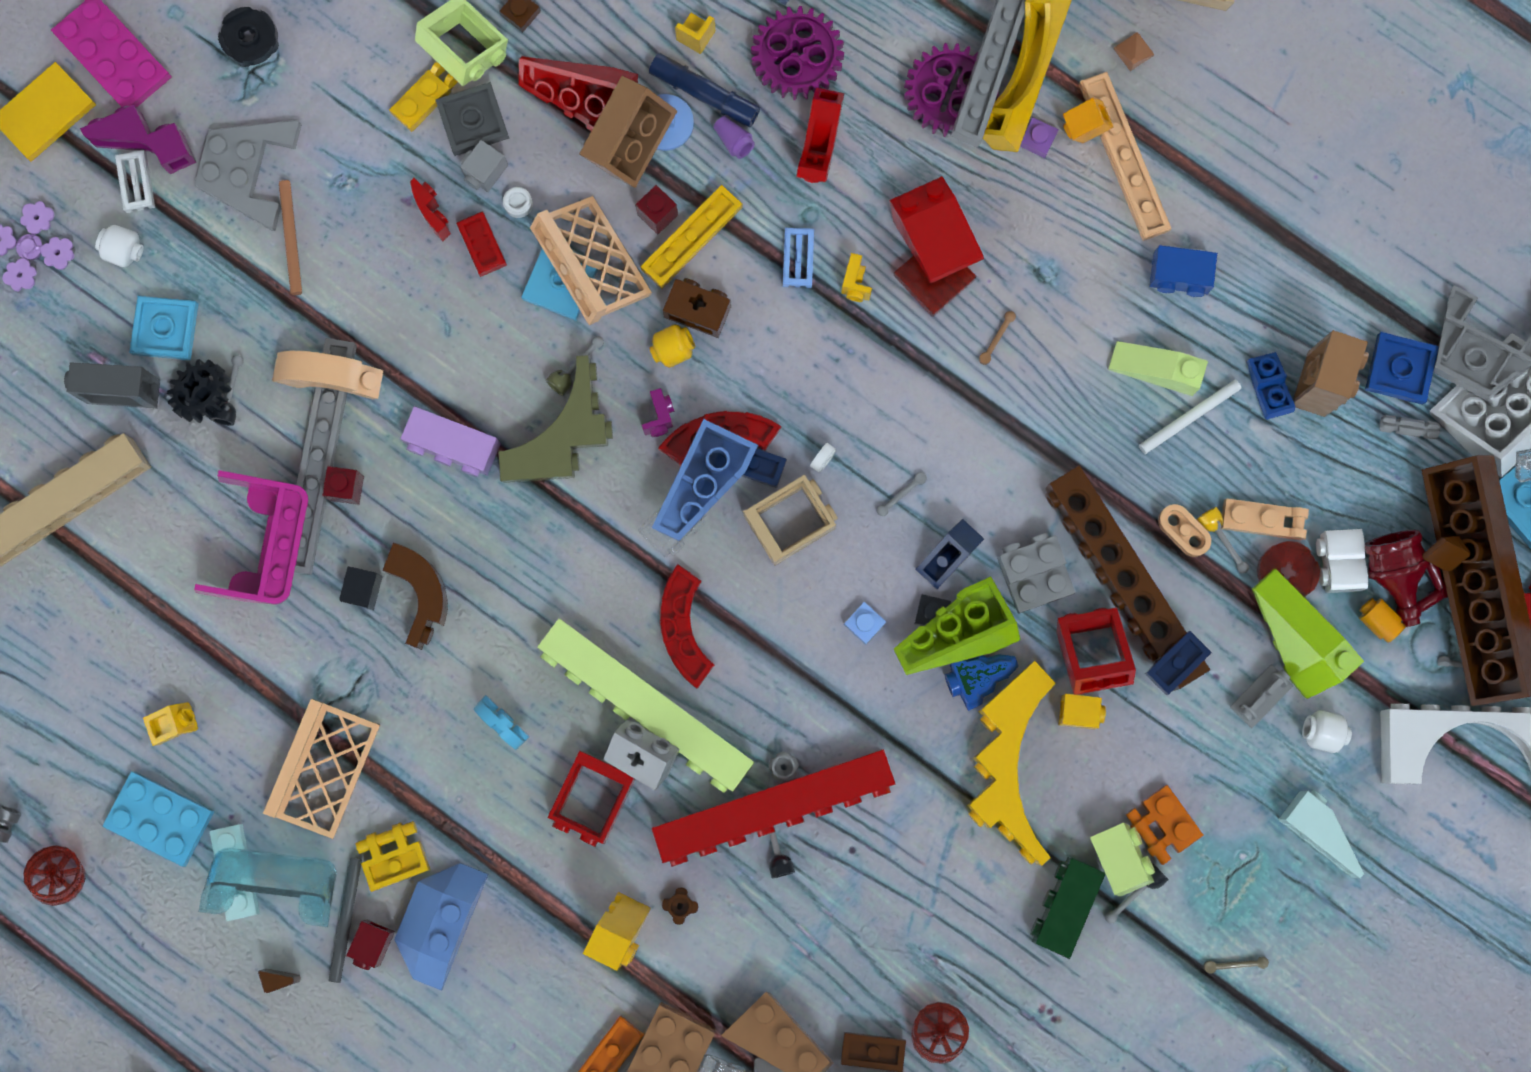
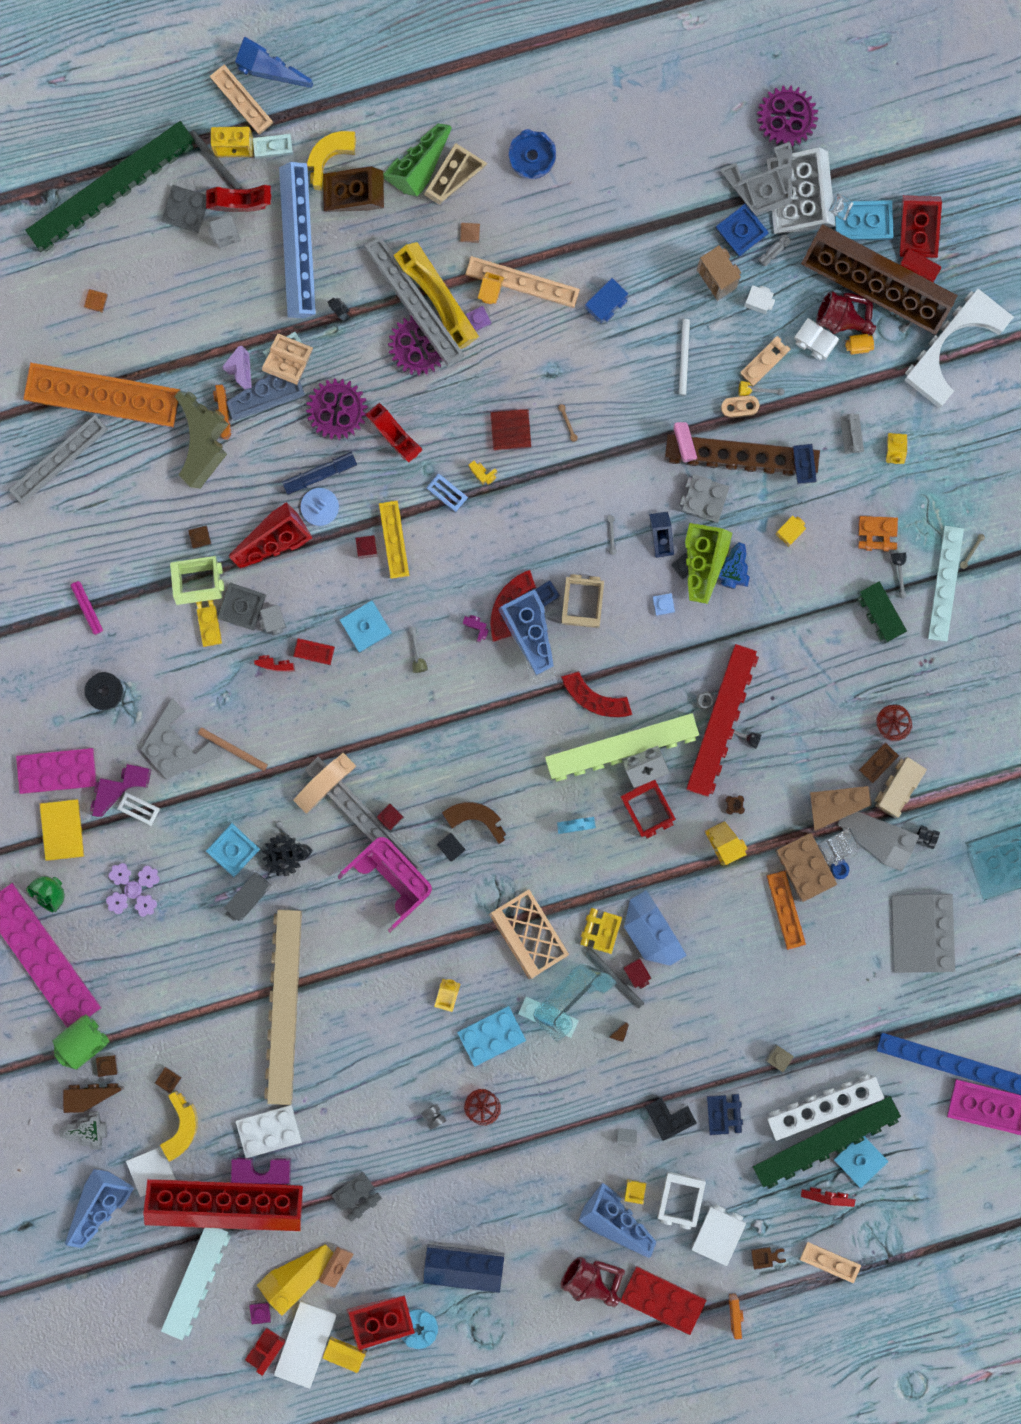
camera: 50 degrees left, 5 degrees up
white head [95,225,144,267] -> none
lavender brick [400,406,501,477] -> none
olive arch [499,355,613,483] -> none
white tile [503,187,533,218] -> none
light nougat fence [530,196,652,325] -> none
medium nougat brick [579,76,677,188] -> none
yellow head [649,324,695,368] -> none
reddish brown brick [663,278,731,339] -> none
yellow panel [675,13,716,54] -> none
medium lavender cone [713,116,755,159] -> none
white tile [810,443,836,473] -> none
red slope [889,176,984,283] -> none
yellow arch [967,661,1056,866] -> none
red window [1056,607,1136,695] -> none
yellowish green brick [1090,823,1155,896] -> none
yellowish green slope [1108,341,1208,396] -> none
blue slope [1247,352,1296,420] -> none
lime wedge [1252,569,1364,699] -> none
clear red plate [1257,541,1320,597] -> none
light aqua slope [1278,790,1364,879] -> none
white head [1302,710,1352,753] -> none
reddish brown slope [1422,536,1471,571] -> none
none -> blue plate [509,129,556,179]
none -> bright pink slope [673,422,697,463]
none -> white brick [744,285,775,315]
none -> yellow bracket [886,433,907,464]
none -> light aqua plate [927,526,964,642]

